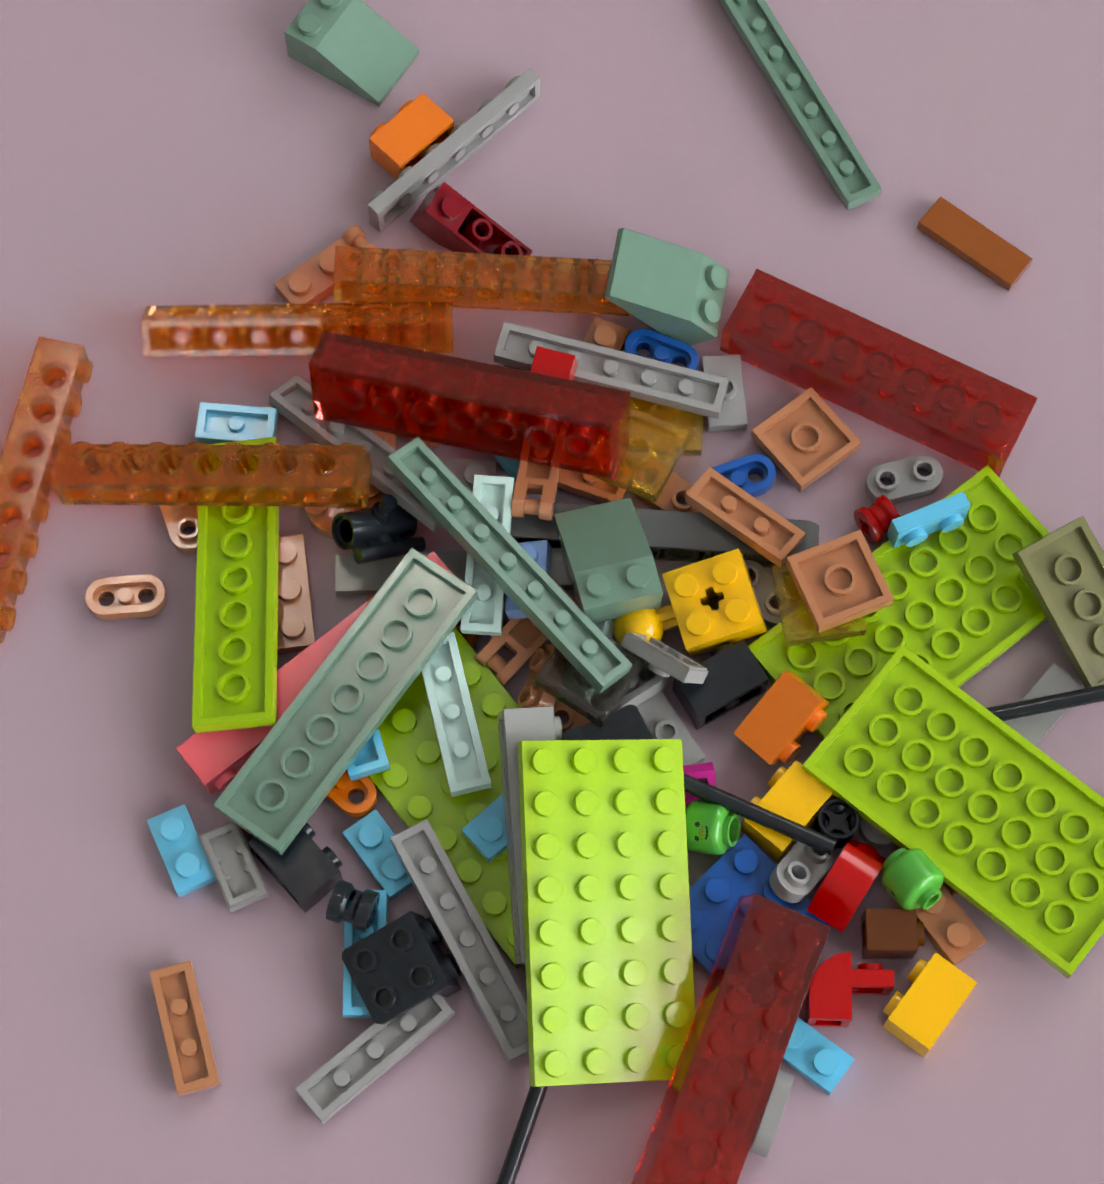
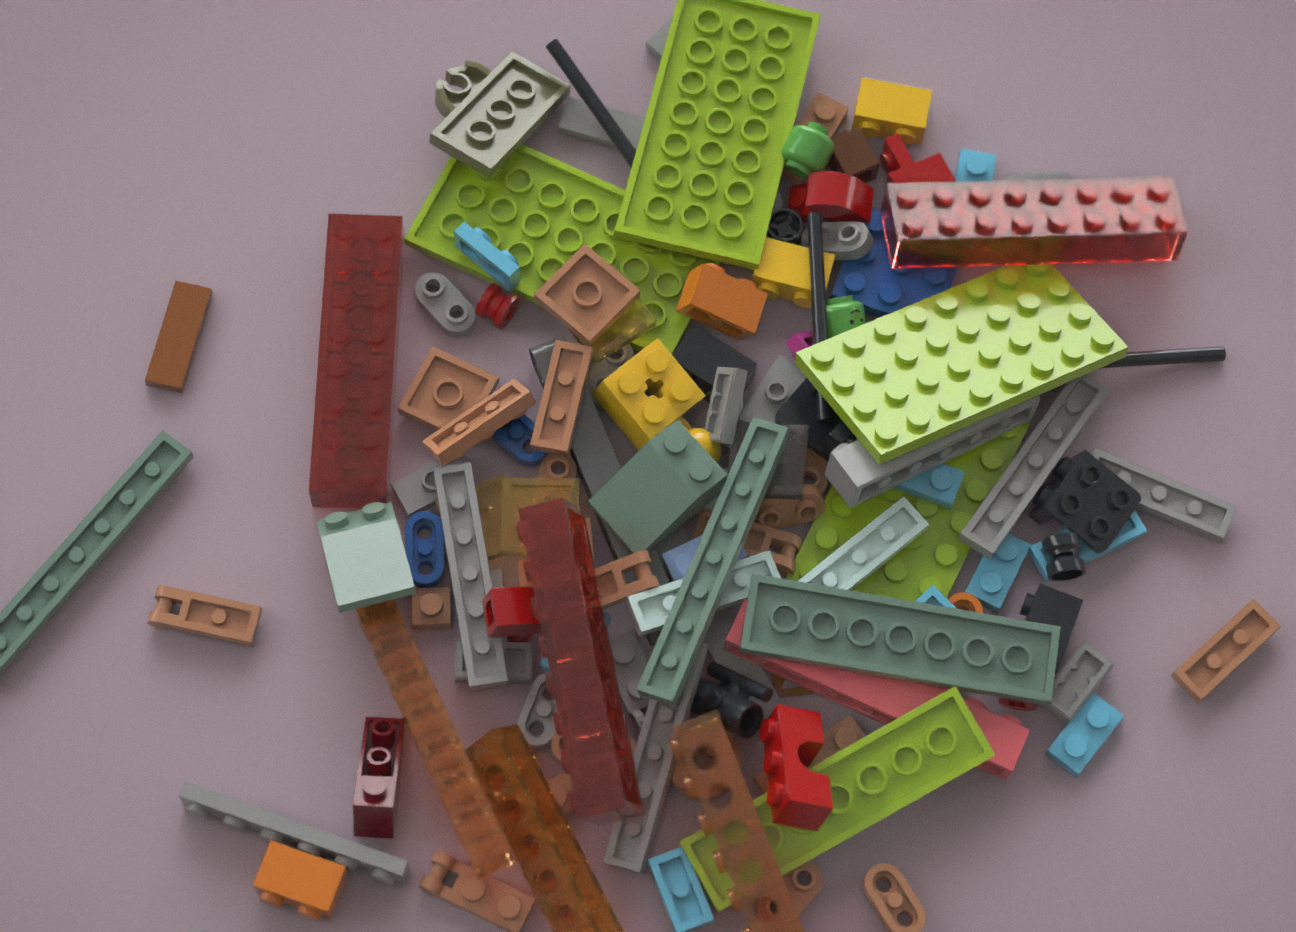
camera: 120 degrees left, 0 degrees up
none -> nougat plate [147,585,263,647]
none -> nougat plate [422,378,537,466]
none -> red arch [759,704,833,831]

